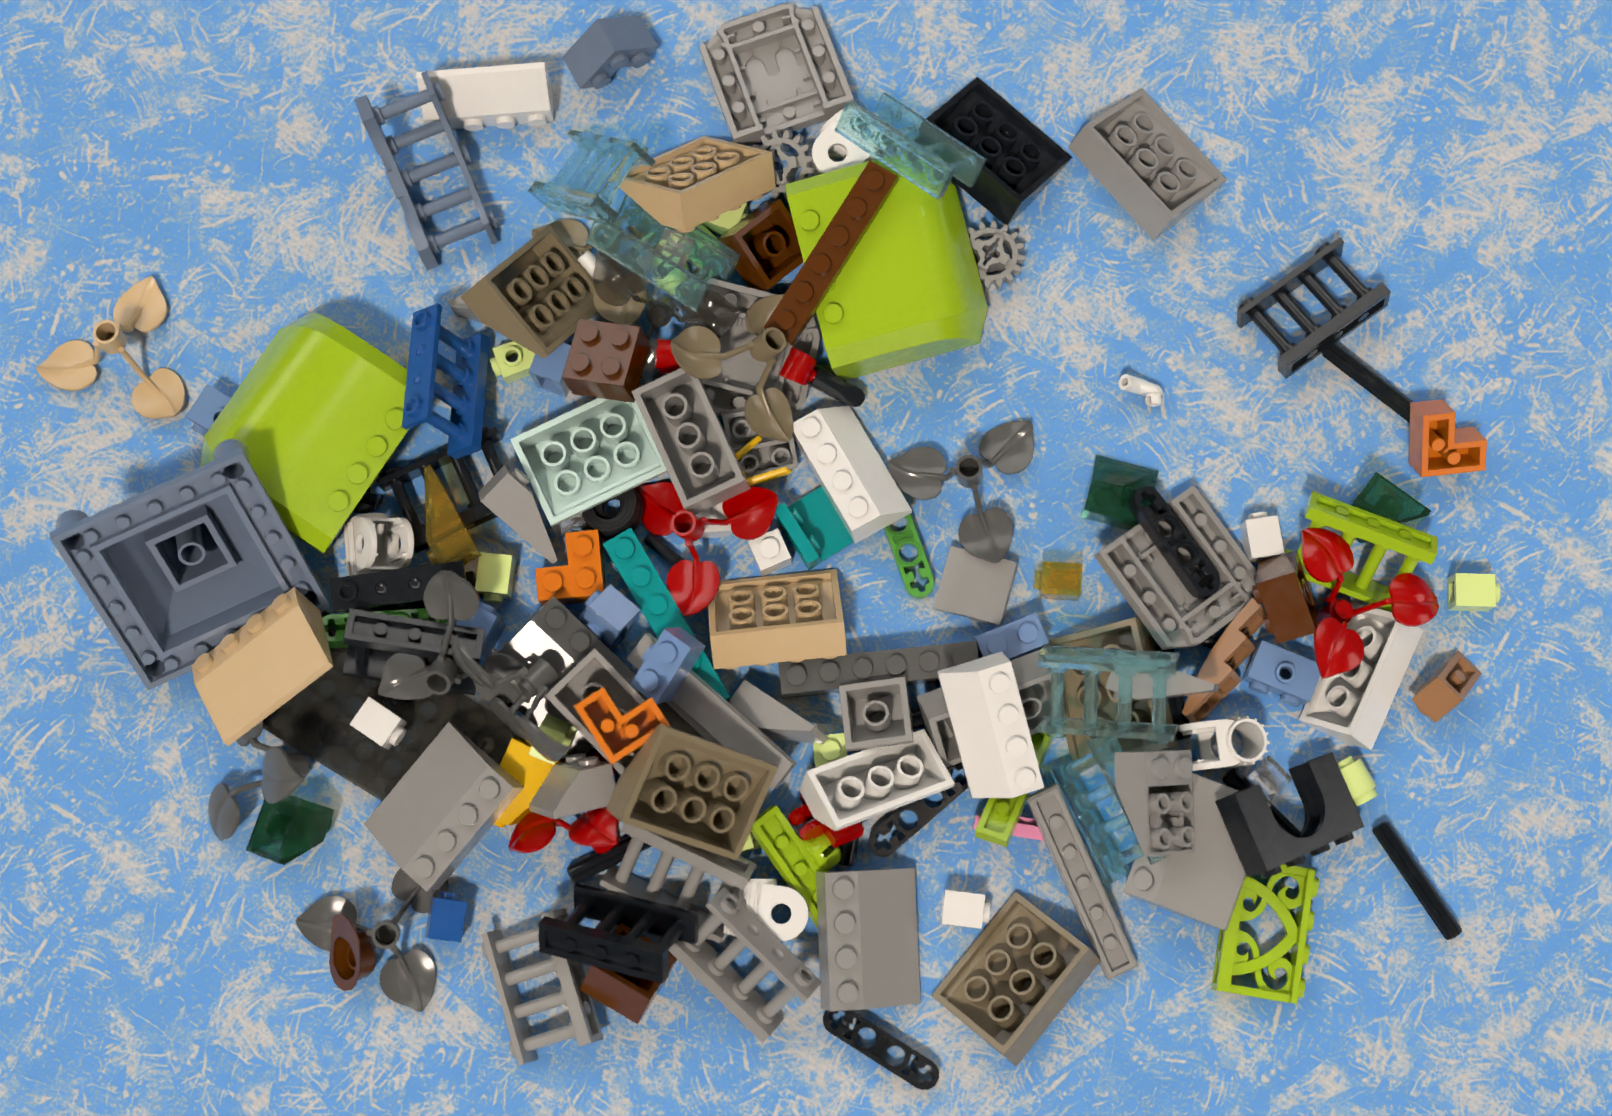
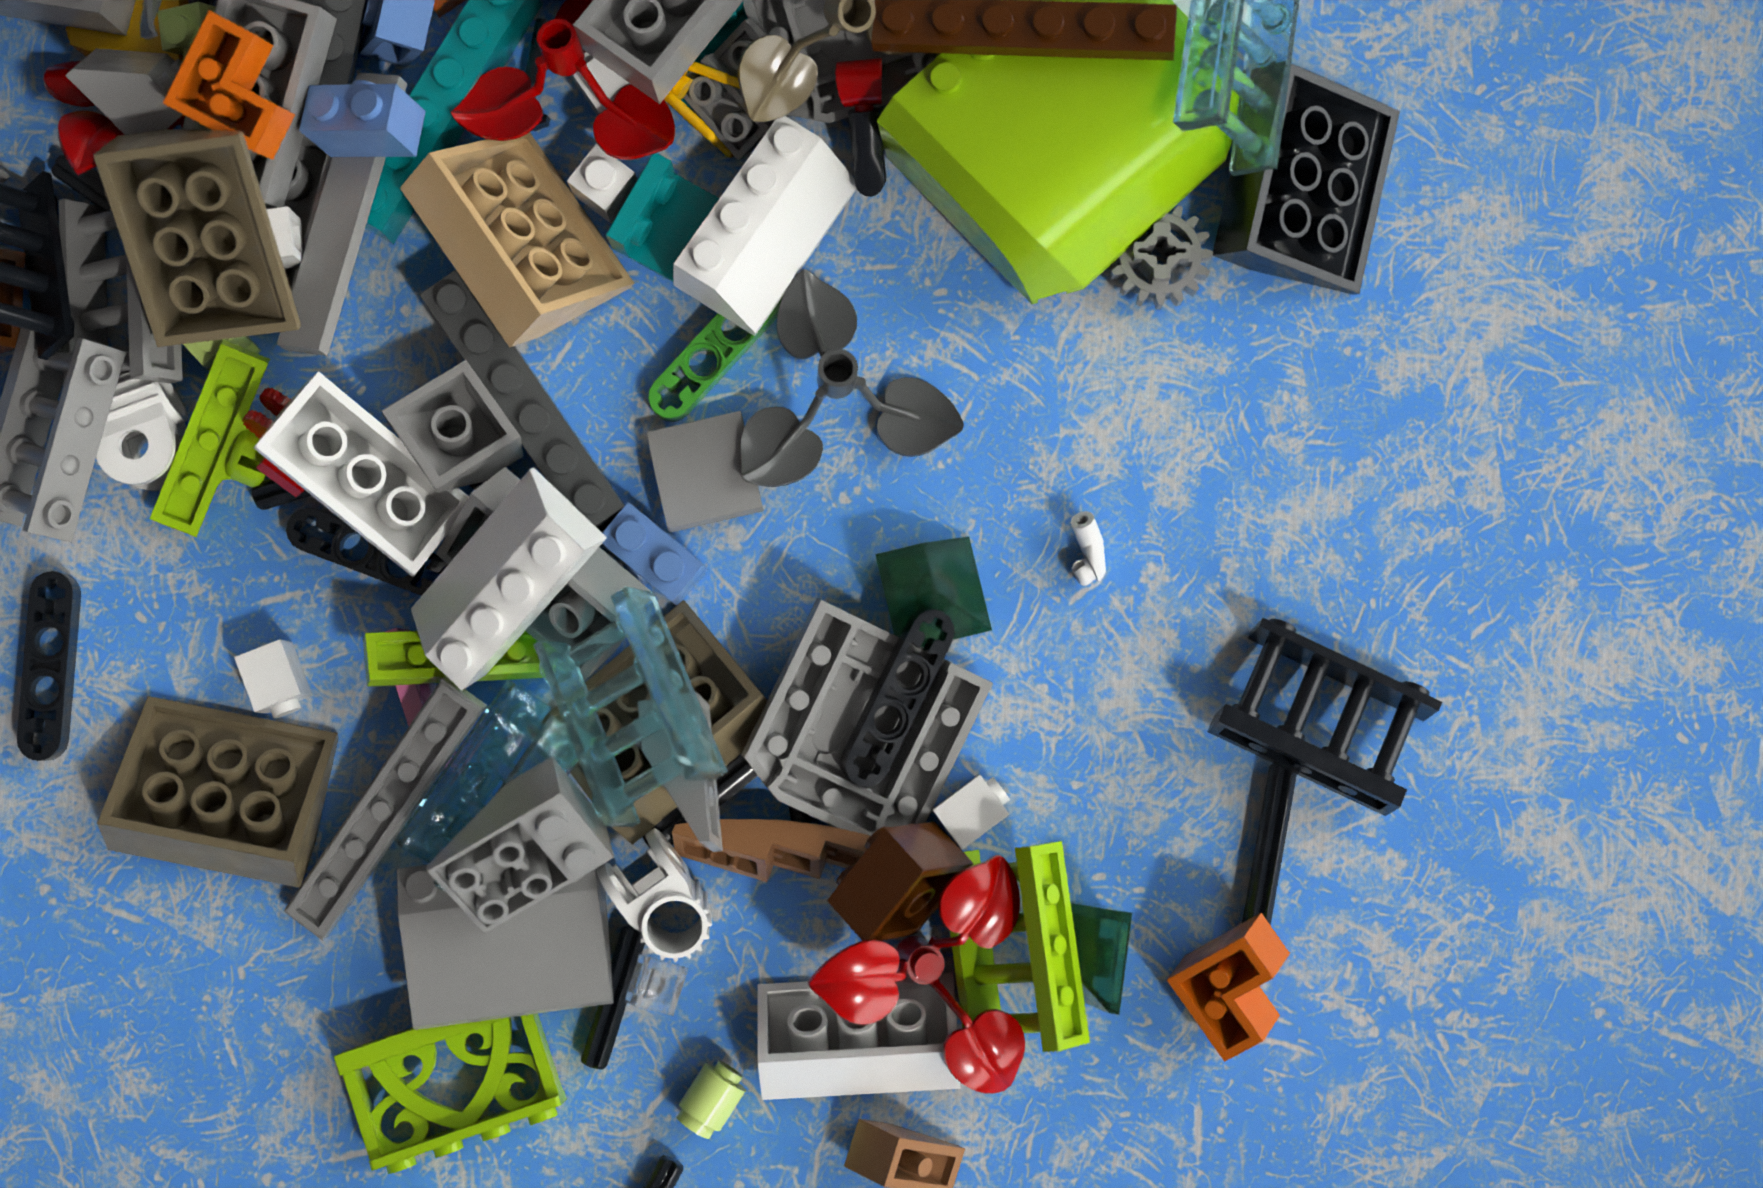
camera: 60 degrees right, 5 degrees up
light grey slope [728,680,828,744] -> none
yellowish green brick [813,733,848,768] -> none
light grey slope [816,868,921,1011] -> none
clear yellow brick [1033,561,1082,601] -> none
light grey slope [1068,89,1227,240] -> none
black arch [1215,752,1365,879] -> none
medium blue brick [1242,640,1320,707] -> none
yellowish green brick [1447,573,1500,612] -> none

